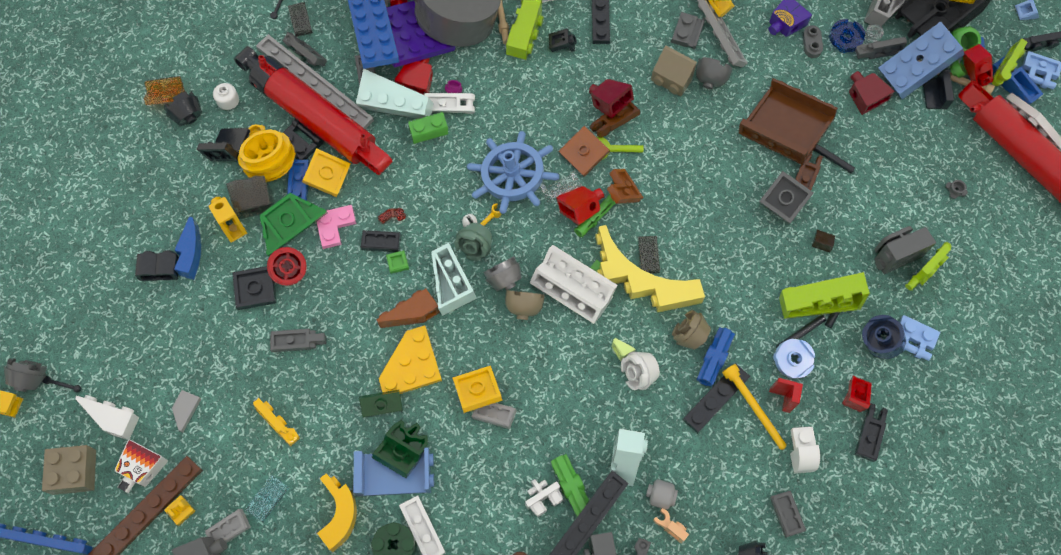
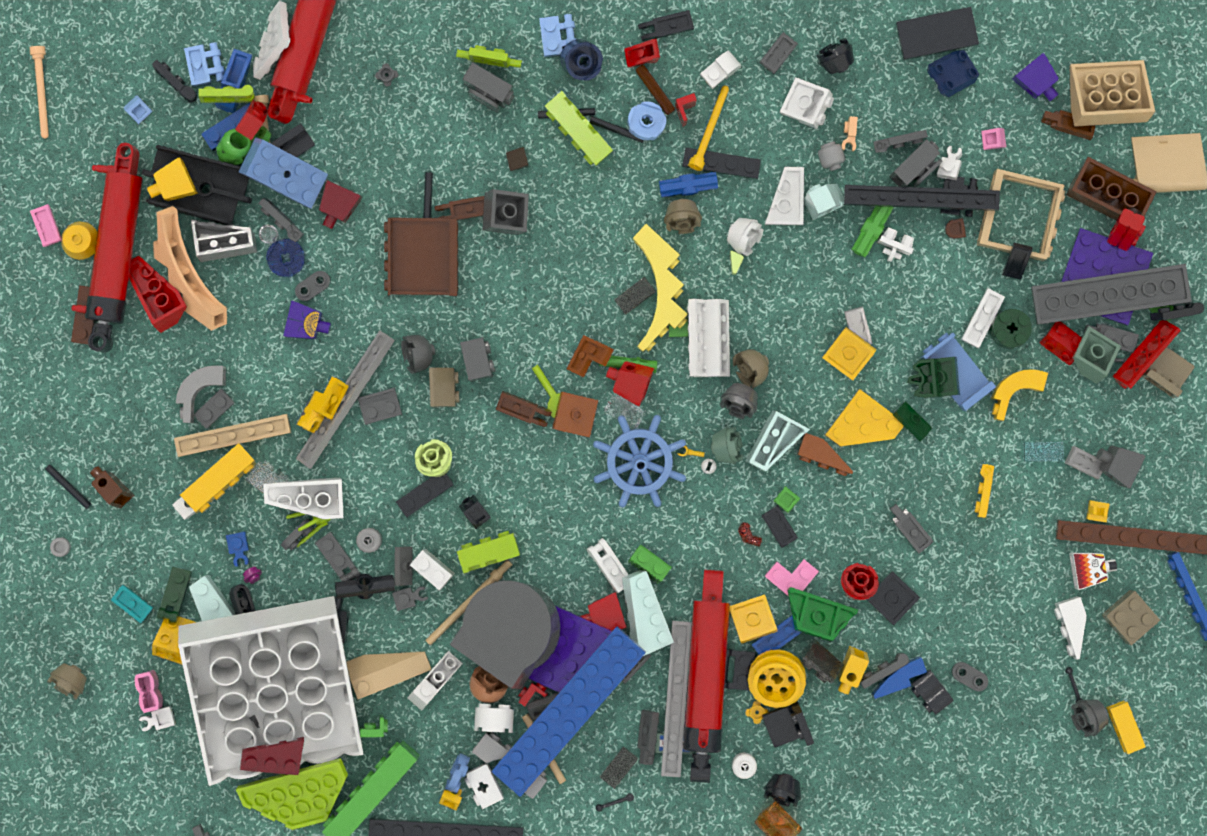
camera: 125 degrees left, 20 degrees up
light grey tile [172,390,201,432] -> none
magenta plate [445,80,463,93] -> none
dark red torso [589,79,634,118] -> none
none -> yellowish green cone [415,439,452,477]
none -> dark grey brick [460,337,496,382]
none -> reddish brown axle [636,65,675,115]
none -> white wing [765,167,804,225]
none -> white plate [780,78,834,129]
none -> dark grey plate [860,653,909,689]
none -> dark grey plate [951,662,988,691]

